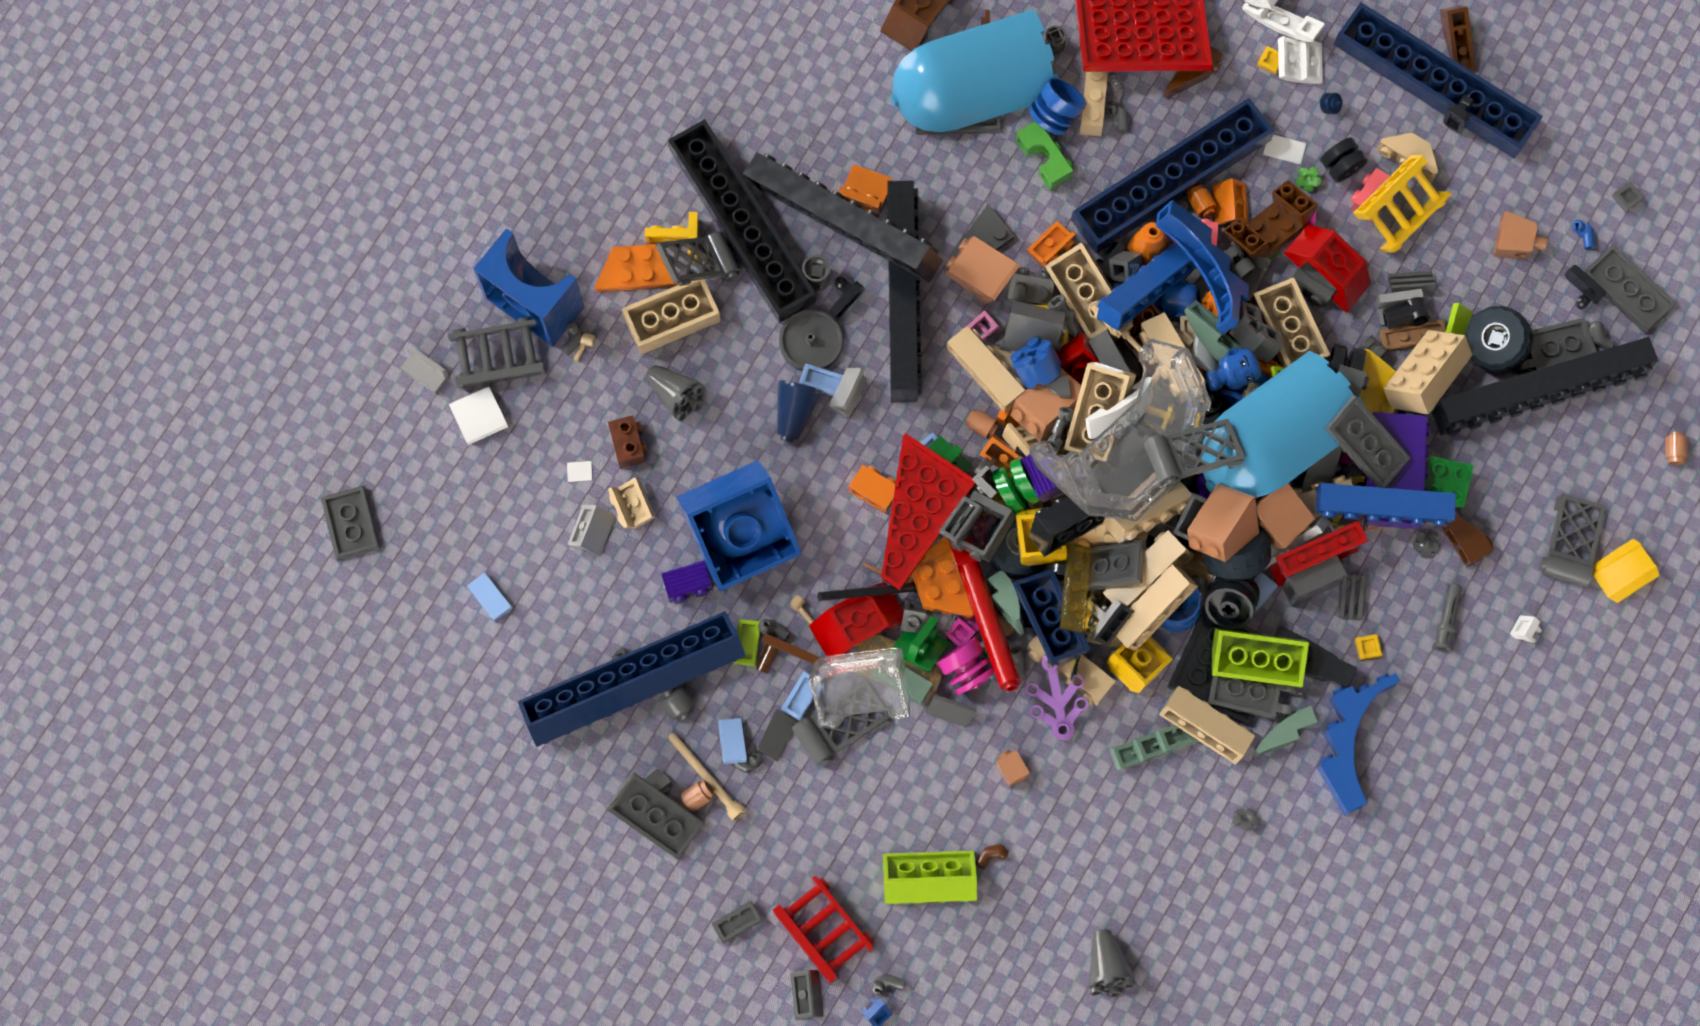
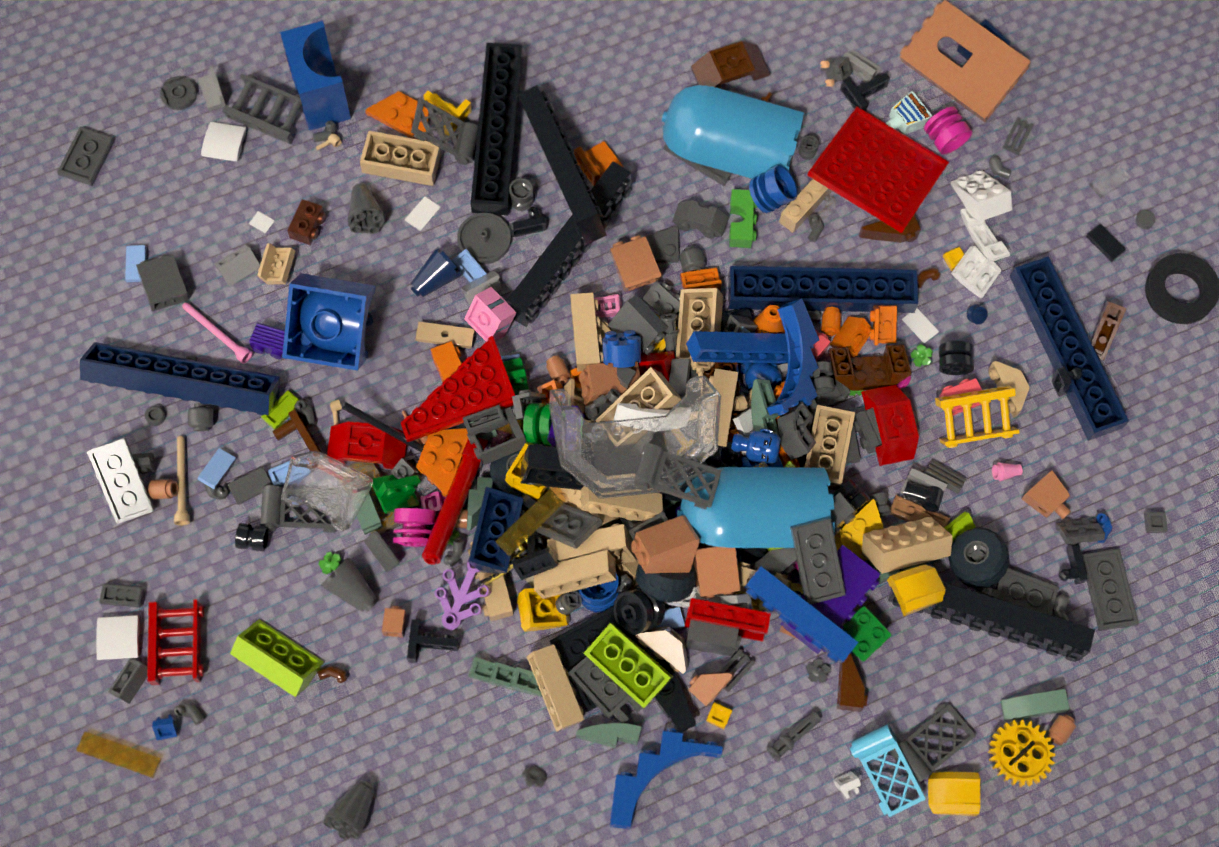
camera: 30 degrees right, 5 degrees down
none -> white slope [96,615,140,660]
none -> dark grey brick [136,254,188,311]
none -> dark grey tile [145,406,165,426]
none -> dark grey tile [160,76,197,111]
none -> bright pink piece [182,302,253,364]
none -> black wheel [235,523,269,552]
none -> bright green plant [318,552,341,574]
none -> dark grey cone [321,558,376,612]
none -> white sticker [405,196,440,231]
none -> black bracket [407,619,459,663]
none -> tan tile [415,322,475,349]
none -> bright pink container [464,287,516,342]
none -> dark grey wheel [555,591,582,615]
none -> slope [635,626,688,674]
none -> dark grey brick [672,200,728,239]
none -> dark grey head [679,246,705,272]
none -> nougat slope [688,672,735,706]
none -> medium azure piece [850,724,927,817]
none -> orange bracket [869,305,897,346]
none -> yellow slope [887,565,946,617]
none -> reddish brown arm [917,268,941,288]
none -> yellow gear [988,720,1056,787]
none -> bright pink cone [992,462,1023,481]
none -> sand green slope [1000,689,1069,721]
none -> flat silver plate [1055,518,1105,544]

